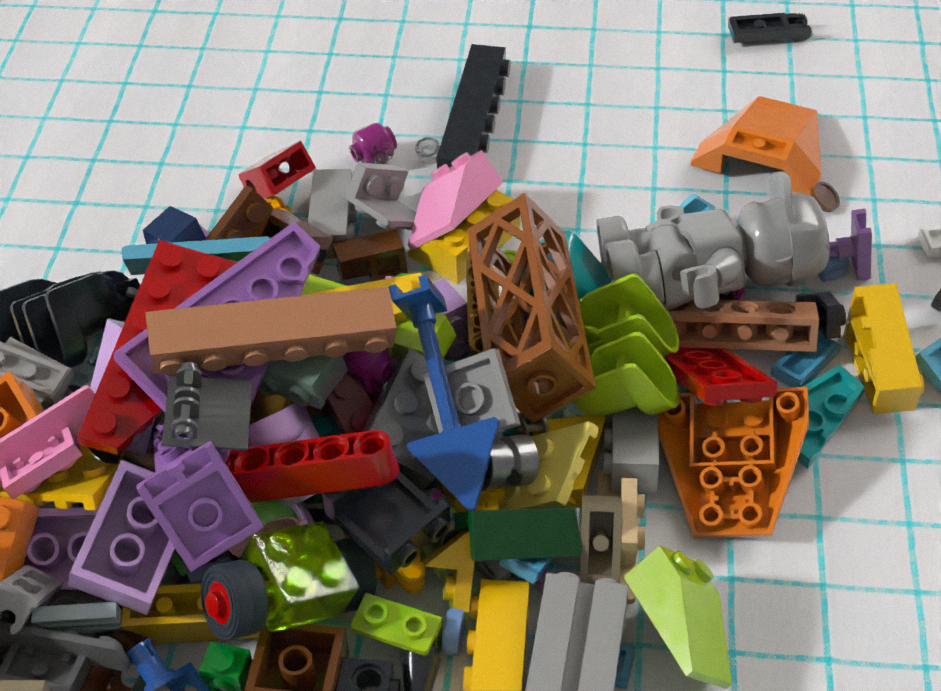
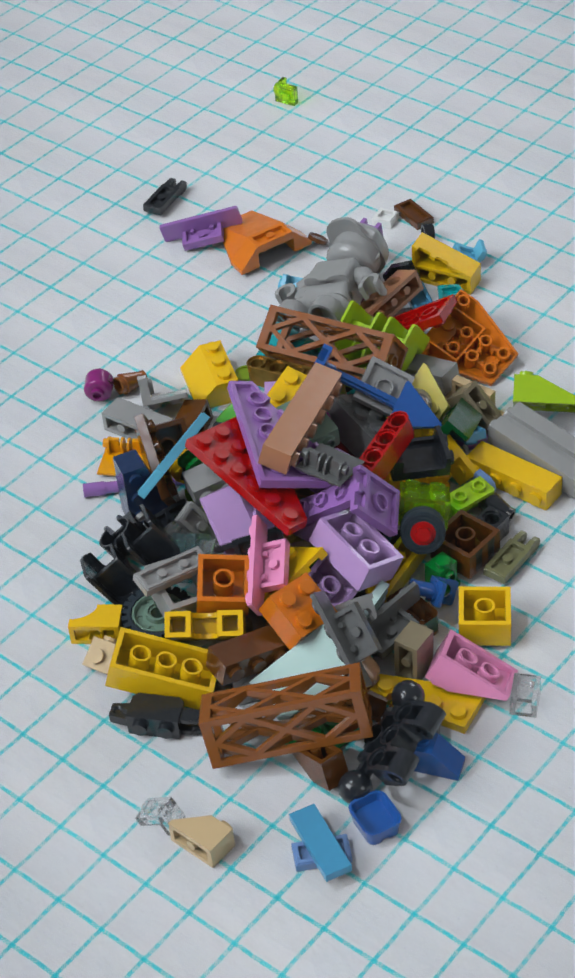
camera: 55 degrees left, 5 degrees down
red torso [238,140,316,199] -> none
bright pink slope [408,150,503,250] -> none
clear hinge [415,137,440,165] -> none
black brick [436,44,511,169] -> none
none -> dark orange cone [113,370,148,395]
none -> medium lavender bracket [160,206,242,251]

